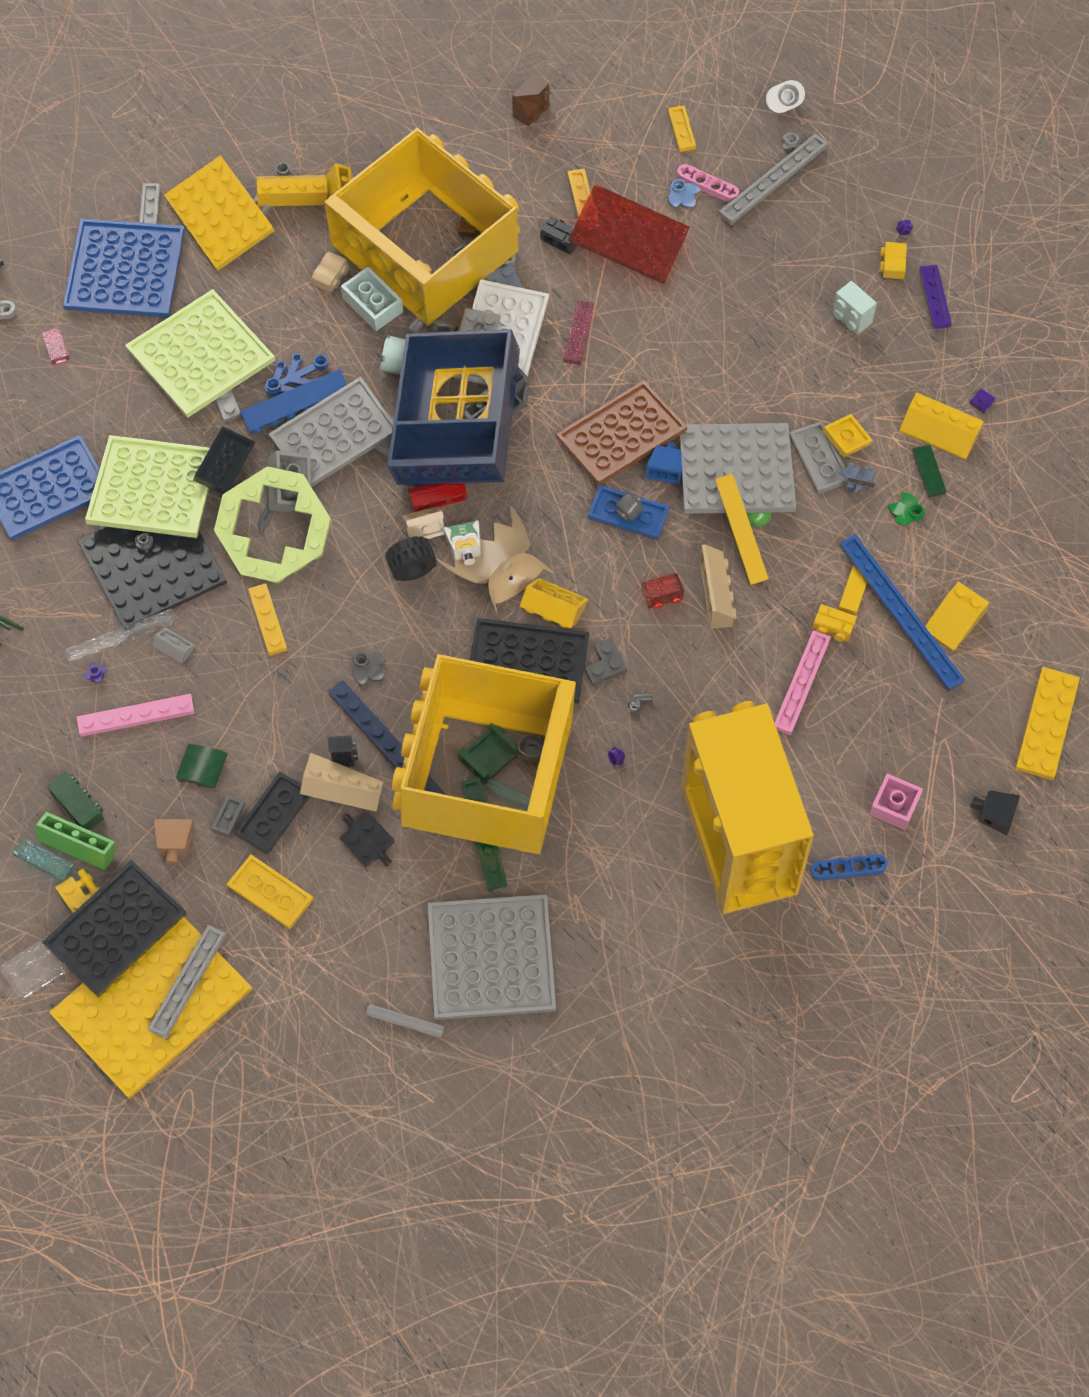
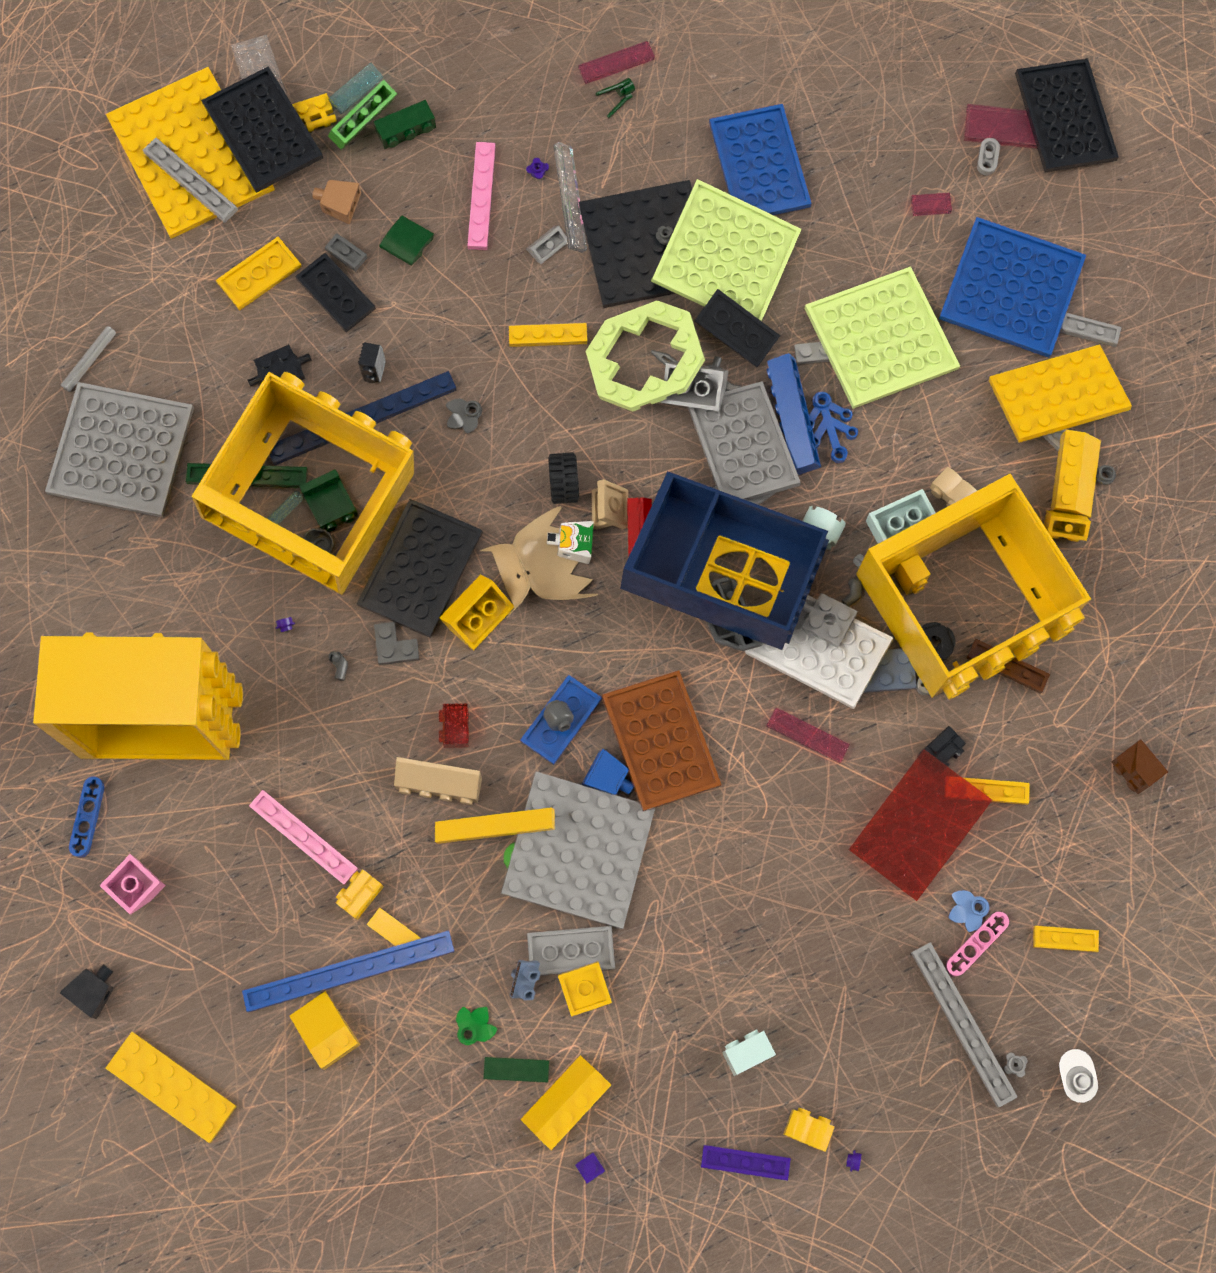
camera: 105 degrees right, 10 degrees up
tan wedge [300,753,383,812] -> none

